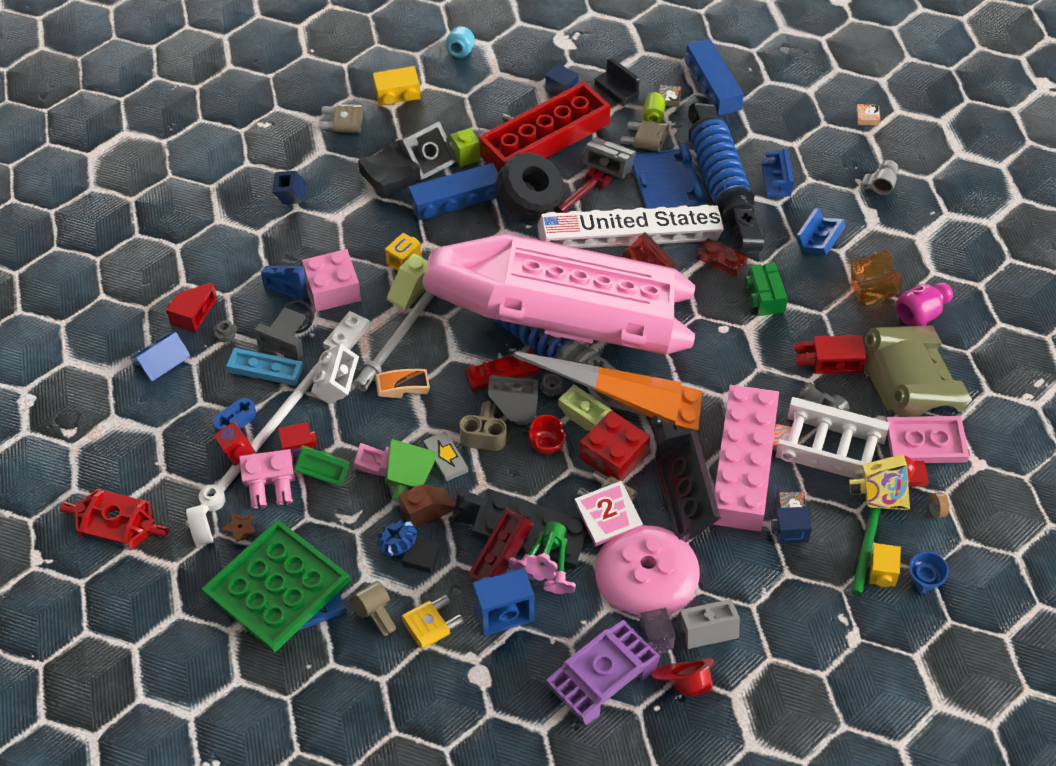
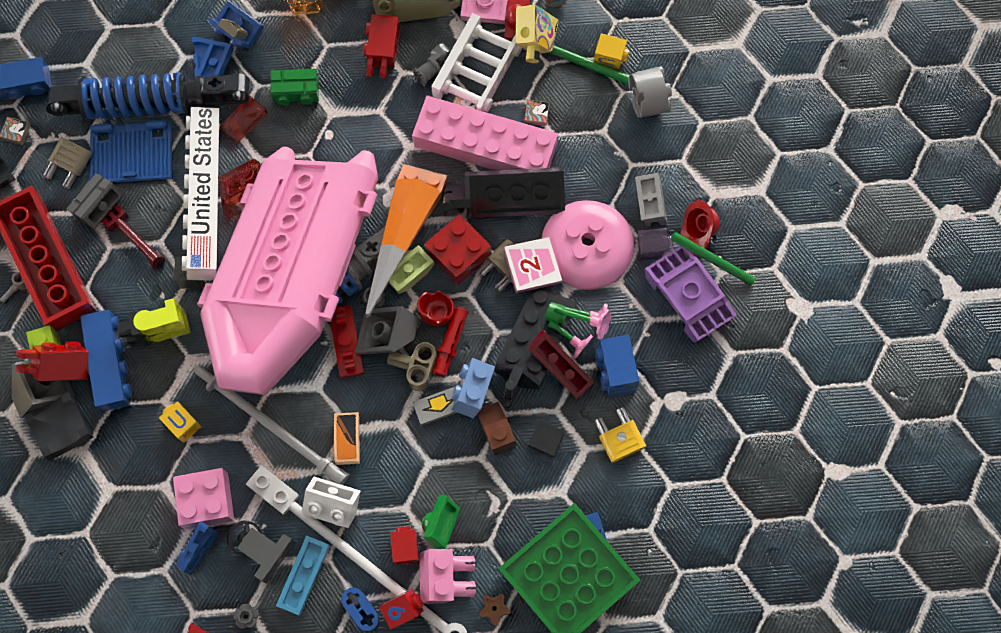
camera: 80 degrees left, 20 degrees up
dark blue brick [272,170,307,204] -> none
dark tan beam [350,580,396,636] -> none
bright pink slope [352,443,388,476] -> none
blue gear [377,519,417,556] -> none
bright green torso [385,439,438,502] -> none
yellowish green slope [387,254,428,311] -> none
black tyre [495,152,564,221] -> none
lime brick [643,92,665,123] -> none
blue hinge [761,149,794,197] -> none
dark blue brick [771,507,812,544] -> none
blue hat [909,552,949,594] -> none
none -> red hinge [15,342,89,381]
none -> neon yellow hips [117,298,191,347]
none -> blue wing [192,36,234,86]
none -> dark tan tile [218,18,248,40]
none -> red pin [432,307,469,378]
none -> medium blue brick [451,358,495,419]
none -> light grey brick [628,66,672,118]
none -> green bar [670,232,755,286]

